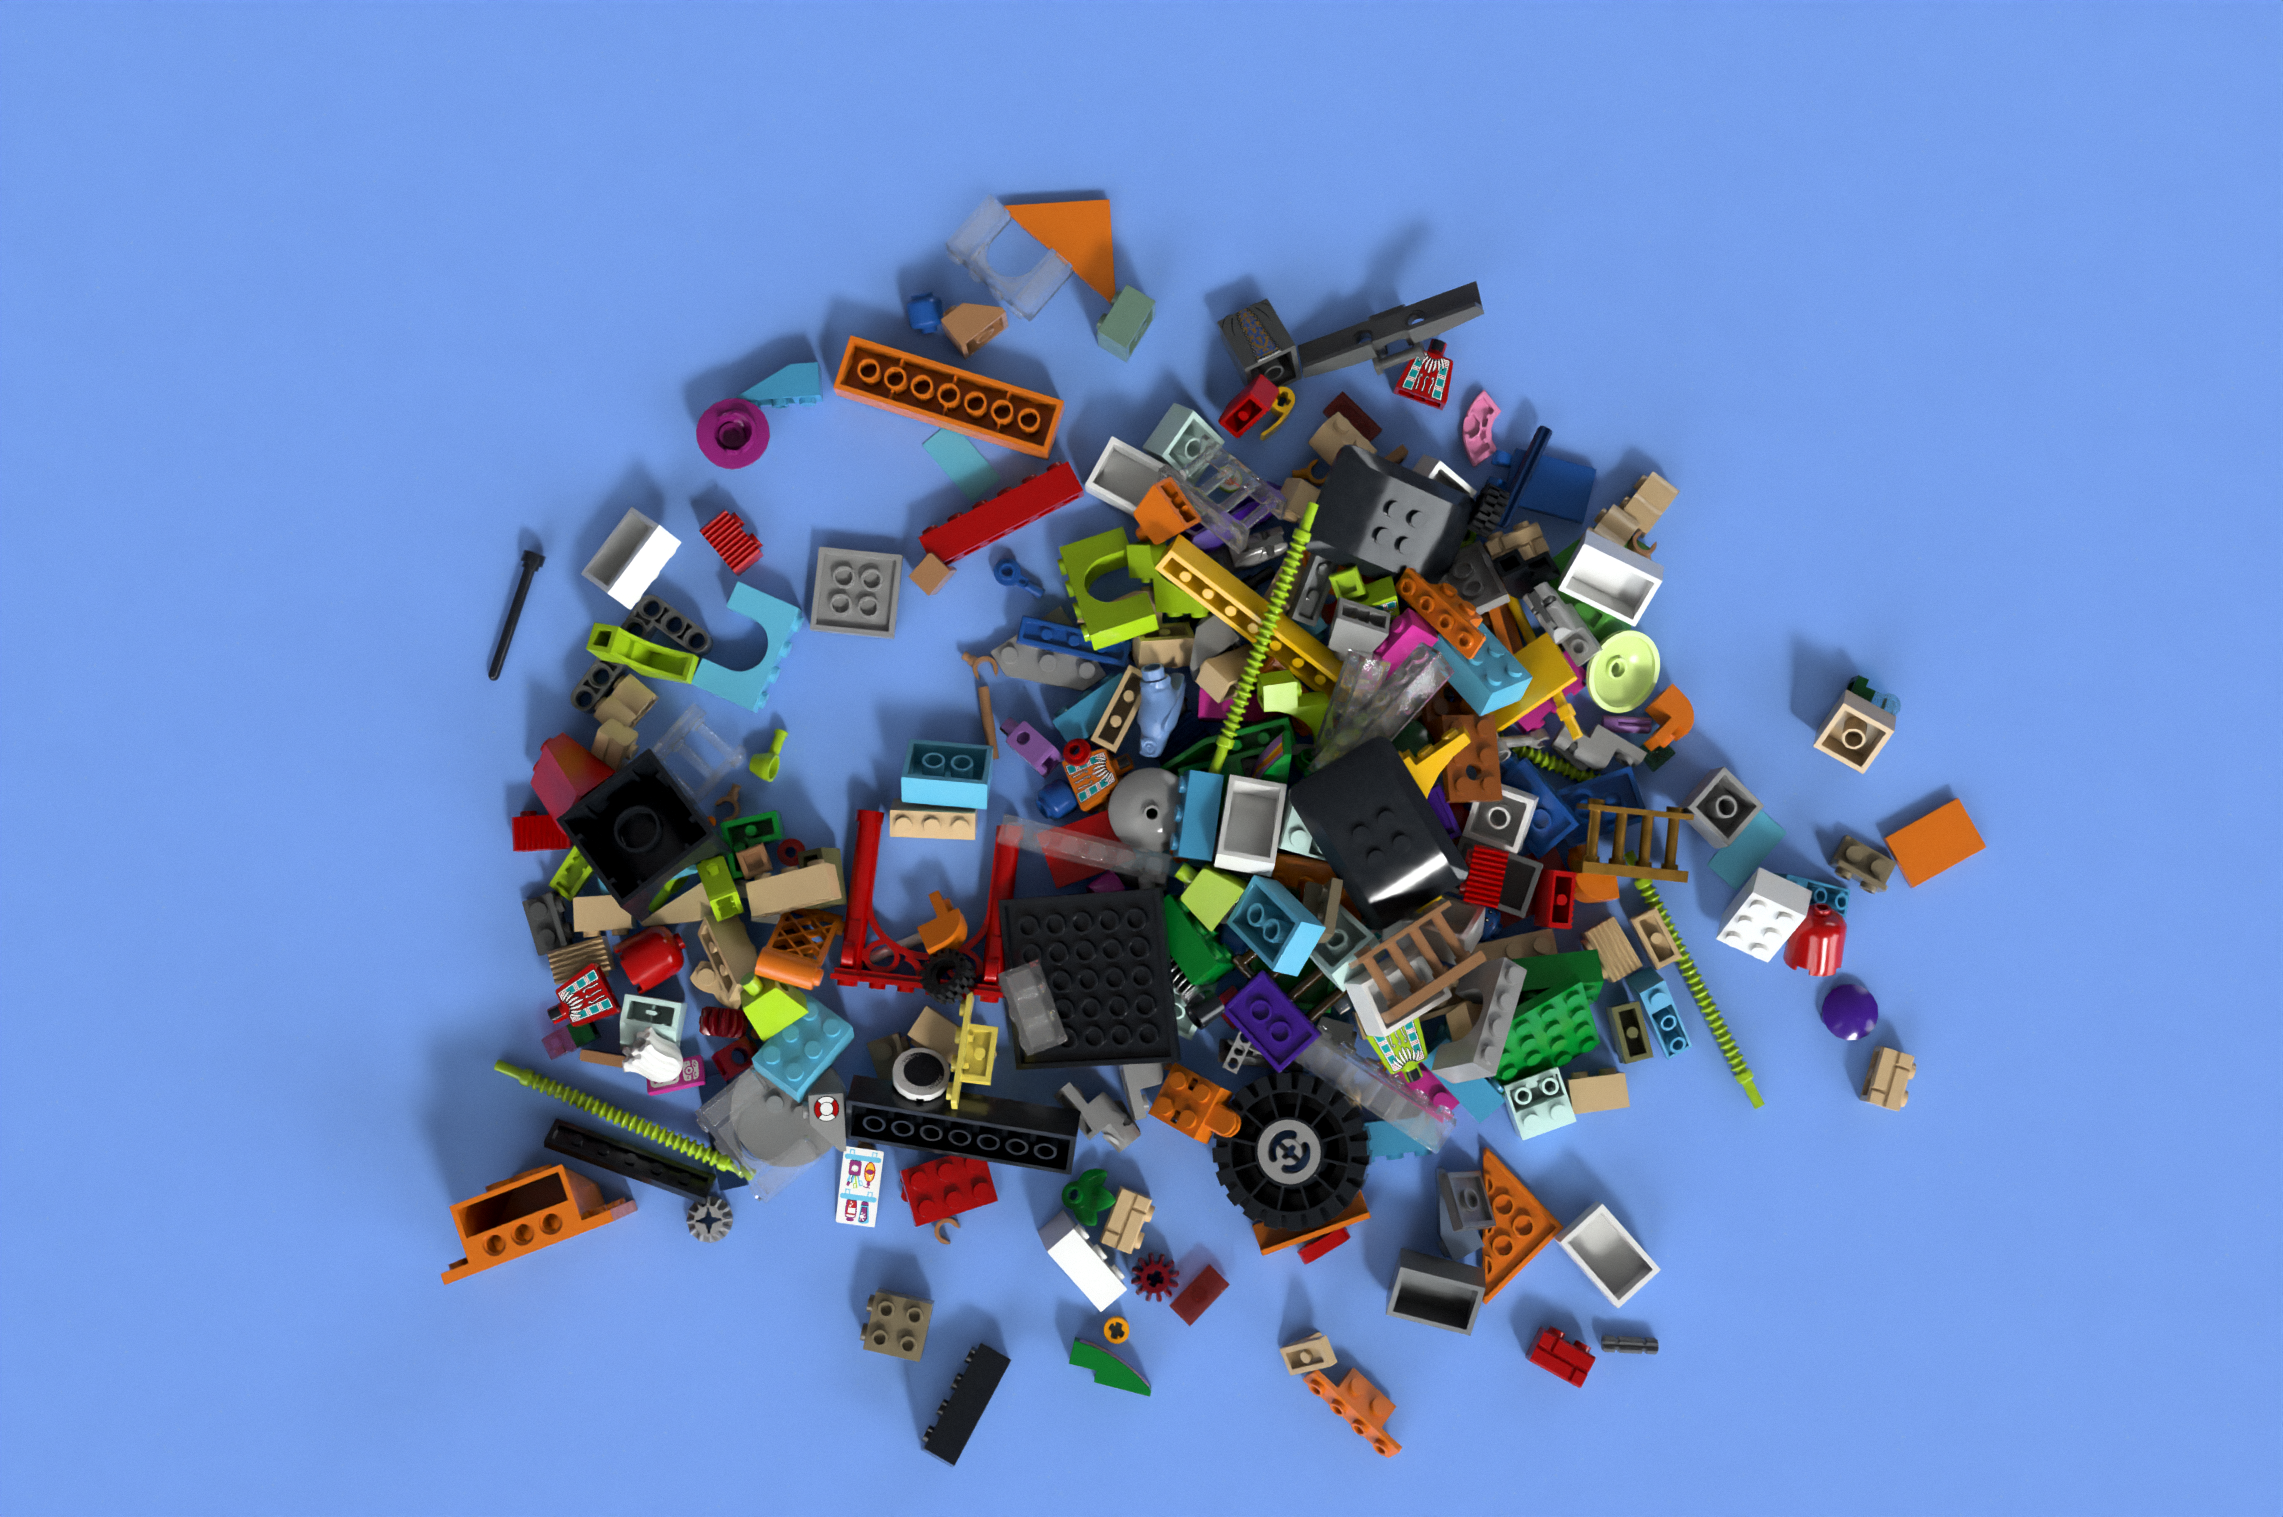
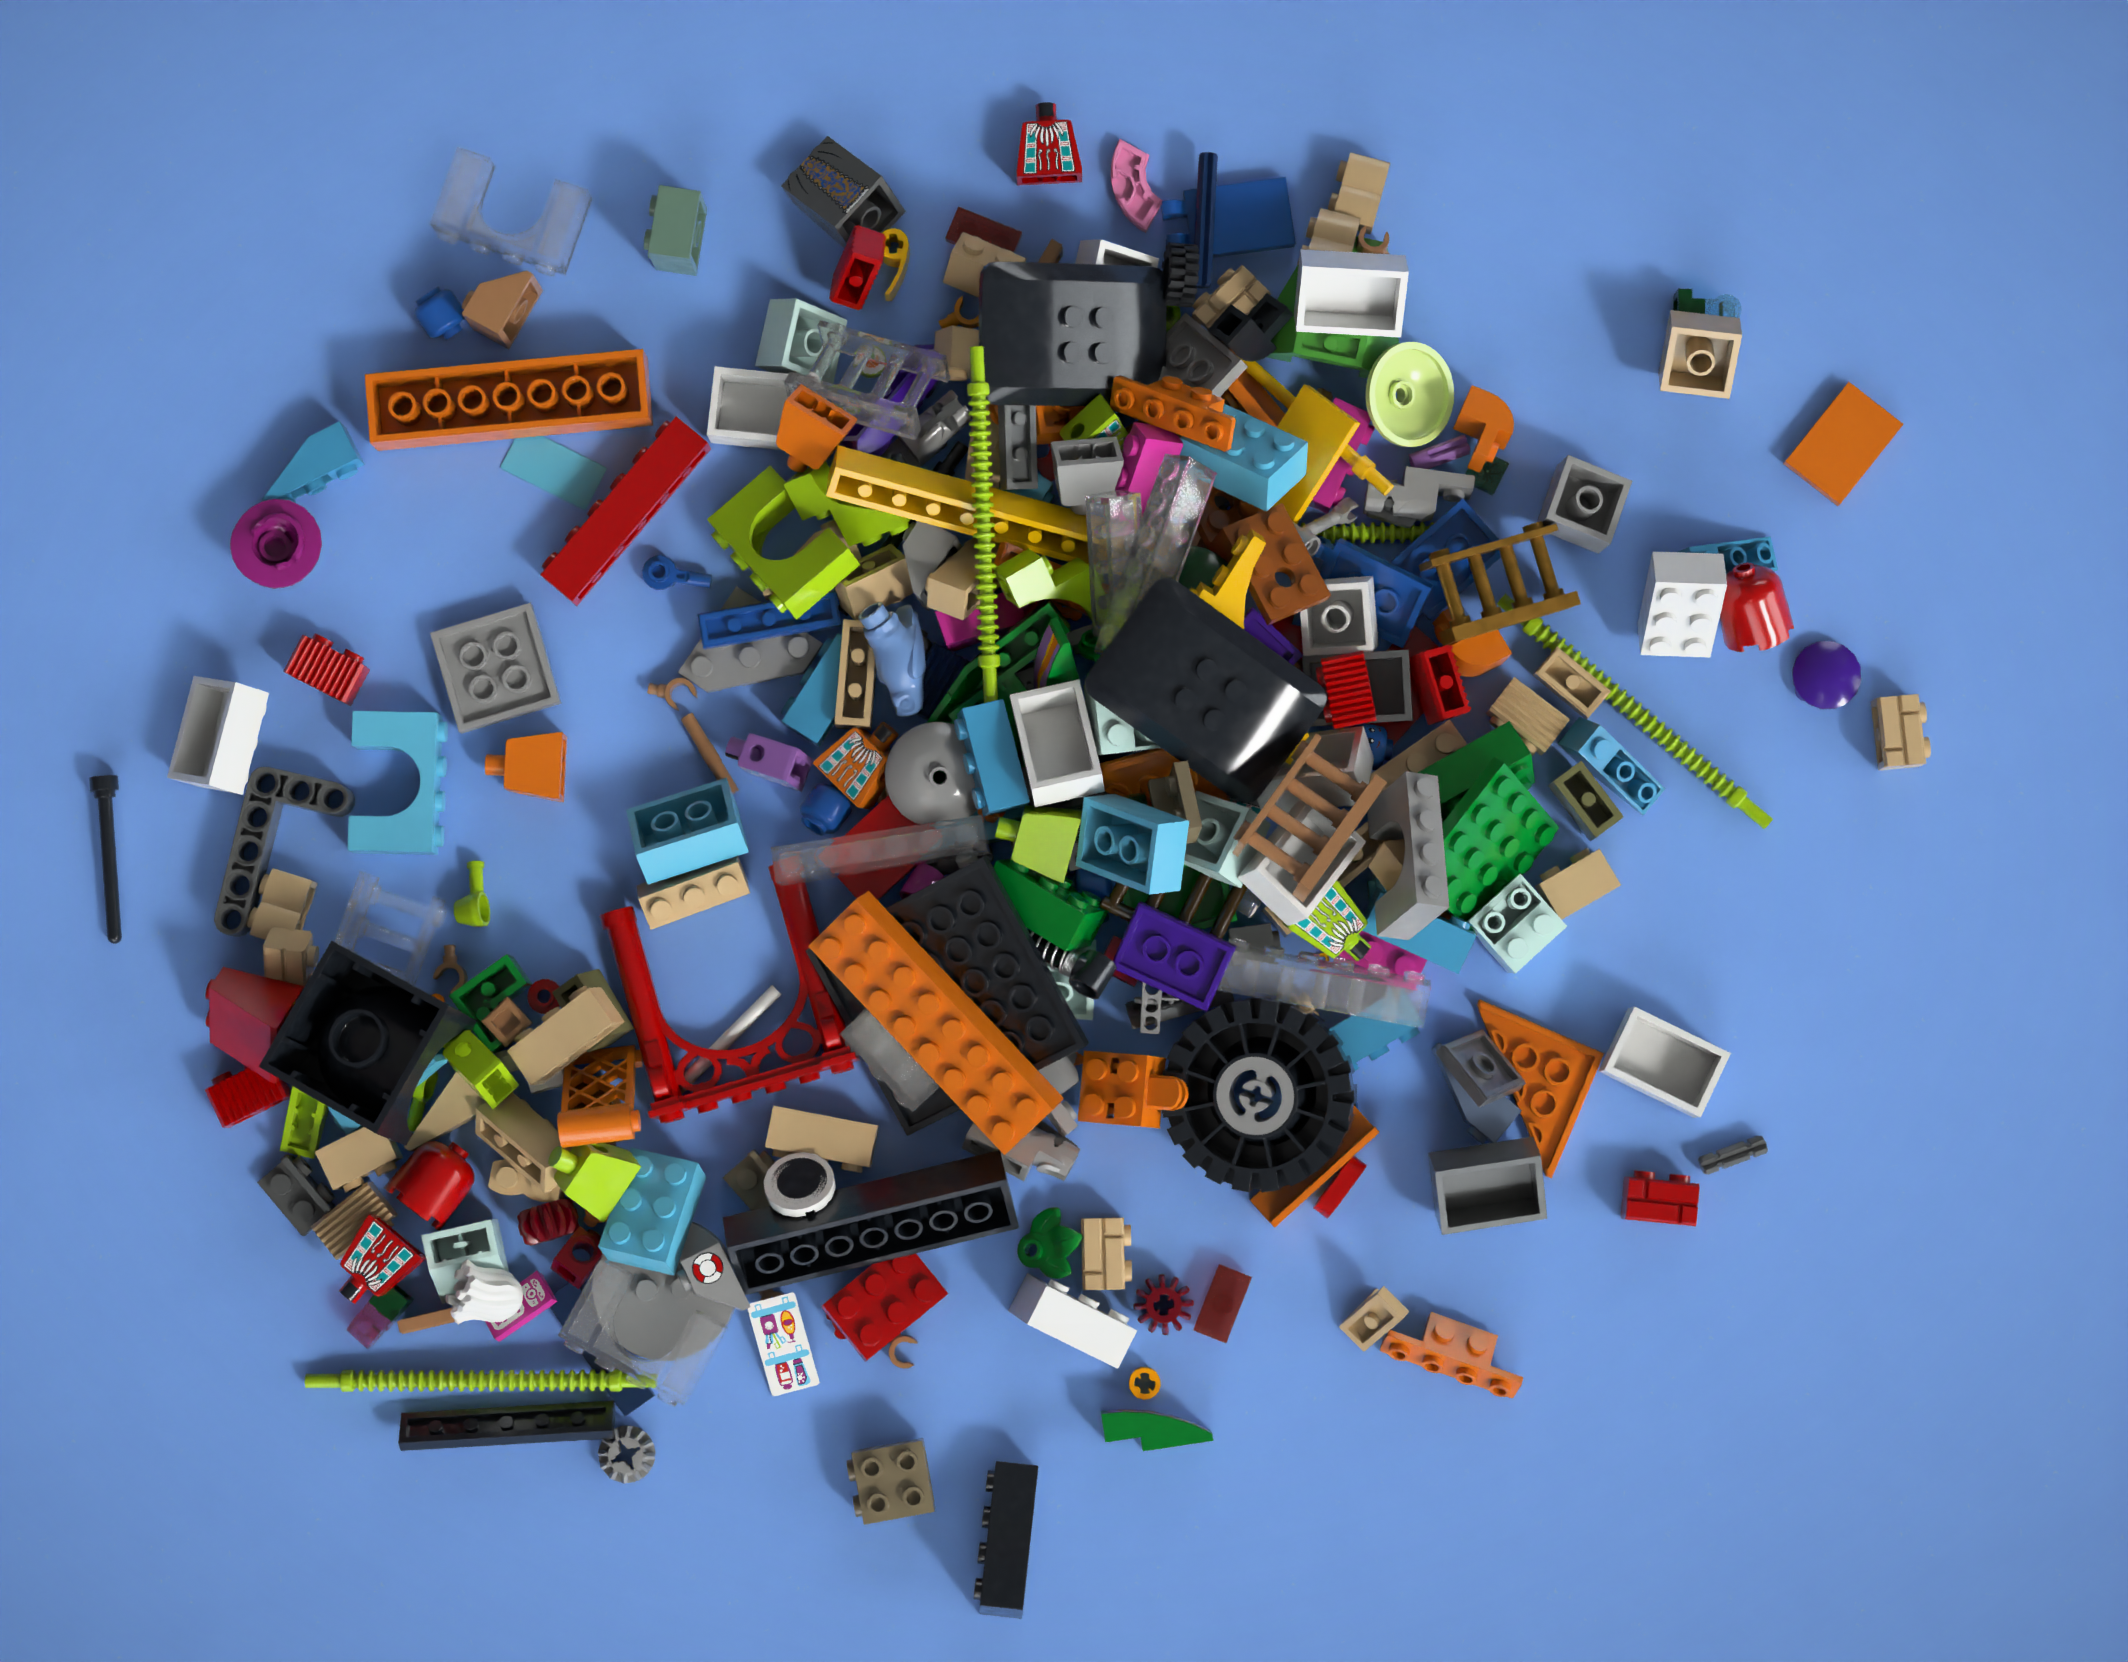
camera: 20 degrees left, 0 degrees up
orange wedge [441,1163,638,1285] -> none
lime arch [586,622,699,684] -> none
medium nougat panel [908,553,957,596] -> none
orange brick [917,890,968,957] -> none
black tyre [919,948,976,1005] -> none
light yellow bracket [946,991,999,1109] -> none
orange tile [1004,199,1115,306] -> none
red plate [1063,738,1091,766] -> none
dark grey piece [1298,281,1484,378] -> none
lime tile [1328,565,1366,600] -> none
light grey plate [1522,582,1603,667] -> none
medium azure sticker [1707,810,1786,890] -> none
dark tan bracket [1828,835,1897,894] -> none
none -> orange torso [485,732,567,802]
none -> orange brick [808,891,1064,1155]

